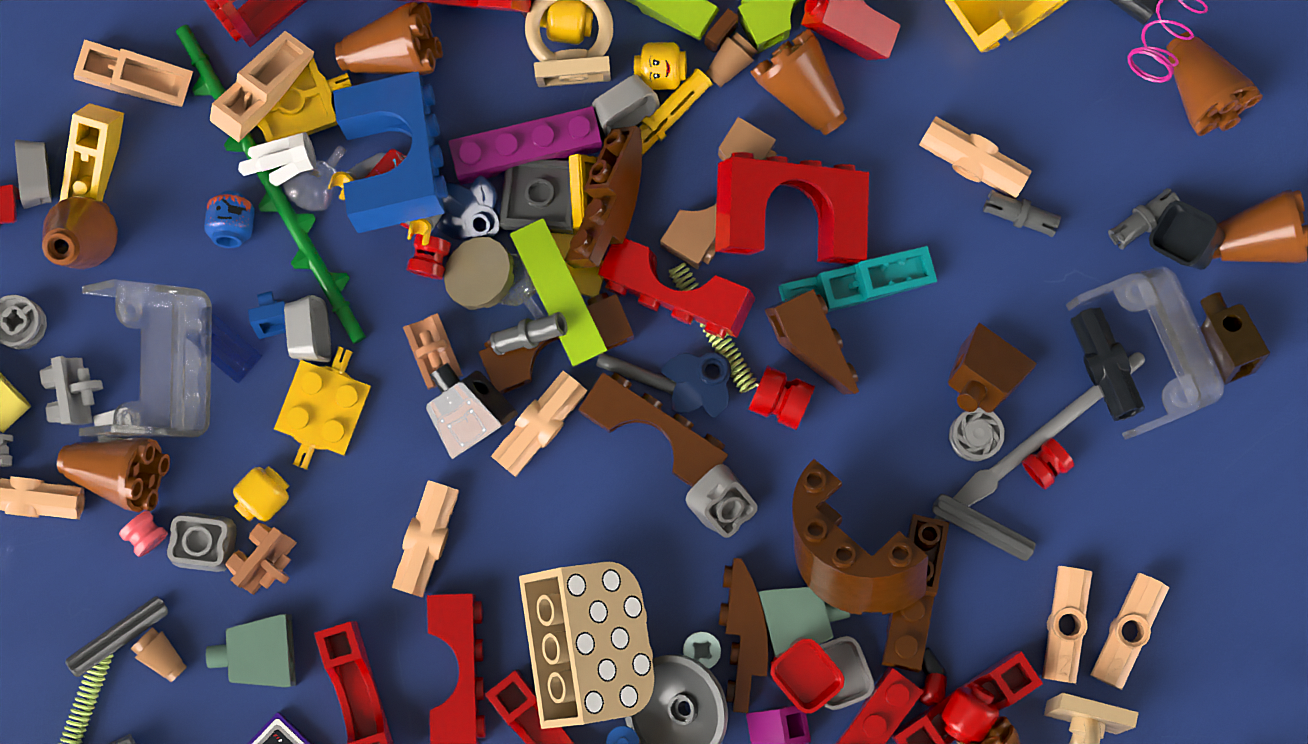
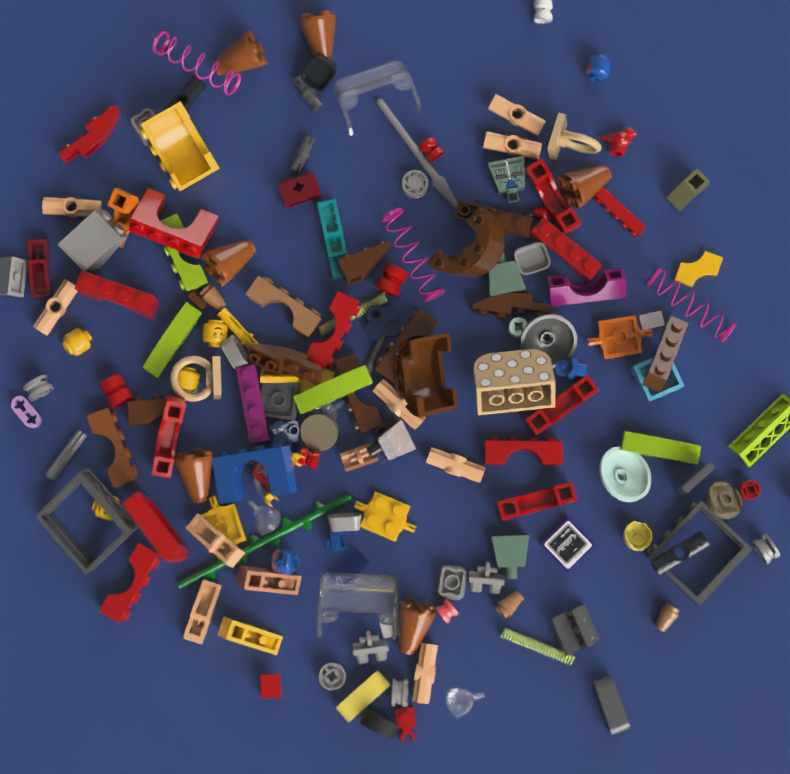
camera: 90 degrees left, 0 degrees up
light grey piece [15,139,52,209] -> none
dark orange cone [42,196,118,270] -> none
dark grey axle [65,596,168,677] -> none
nougat hips [225,523,297,595] -> none
yellow head [233,466,289,522] -> none
white rock [238,132,316,186] -> none
dark grey pin [490,312,568,355] -> none
light grey piece [686,464,757,538] -> none
red arch [715,152,869,265] -> none
red piece [770,637,845,713] -> none
light nougat piece [919,116,1032,199] -> none
dark grey axle [932,494,1036,561] -> none
red head [942,684,999,744] -> none
reddish brown torso [948,322,1037,413] -> none
black piece [1070,307,1145,422] -> none
dark brown torso [1199,292,1270,386] -> none
none -> nougat slope [236,565,302,595]
none -> dark red brick [278,172,322,209]
none -> dark pink piece [381,208,445,302]
none -> reddish brown cylinder [394,332,458,418]
none -> light grey hips [469,561,504,594]
none -> sand green torso [487,156,525,203]

